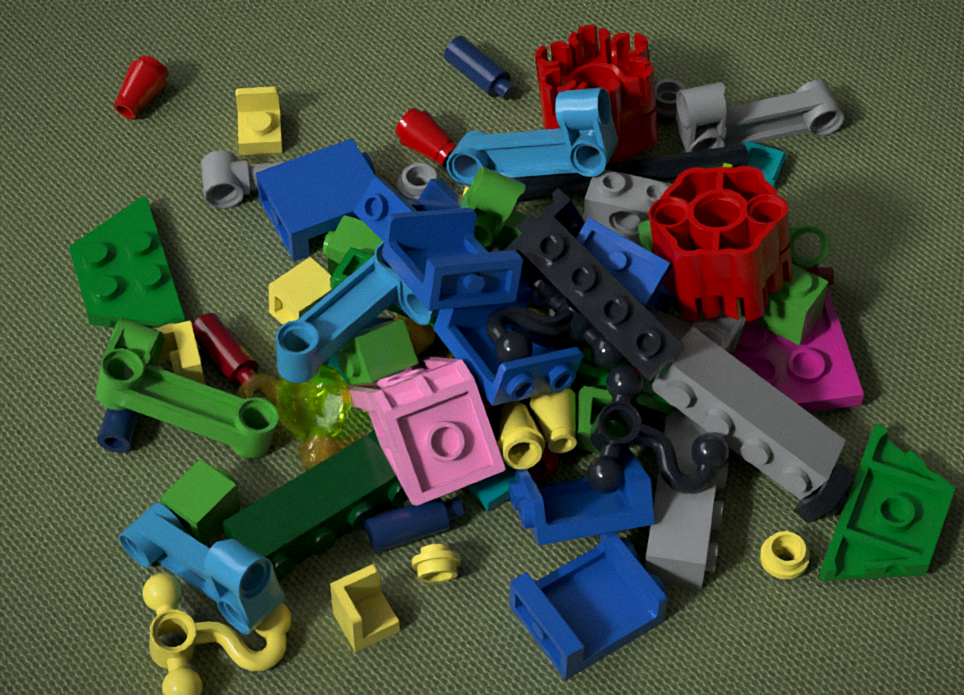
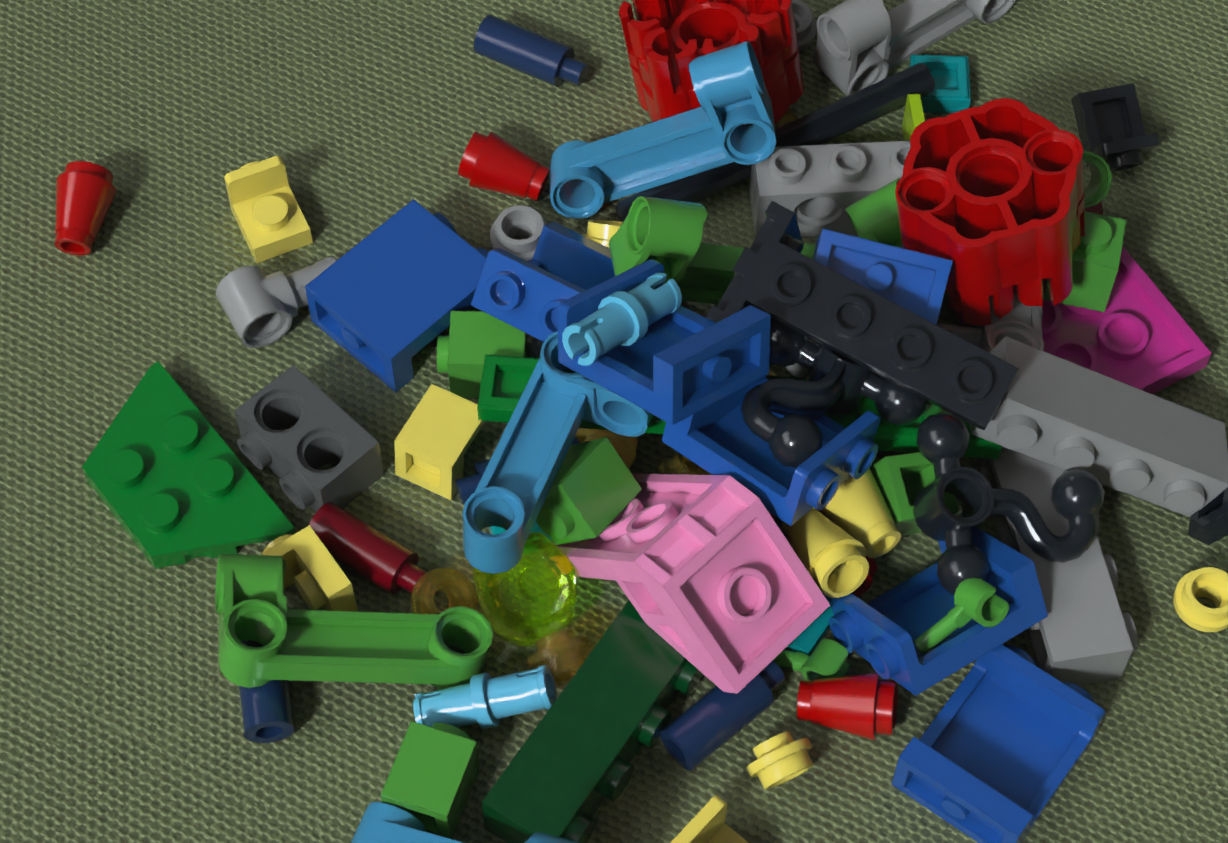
camera: 20 degrees left, 5 degrees up
none -> dark grey brick [235,365,384,512]
none -> medium azure pin [413,665,557,729]
none -> medium azure pin [562,273,682,366]
none -> bright green hand [772,639,849,681]
none -> red cone [797,673,898,741]
none -> bright green hand [913,578,1009,654]
none -> black bracket [1071,83,1160,172]

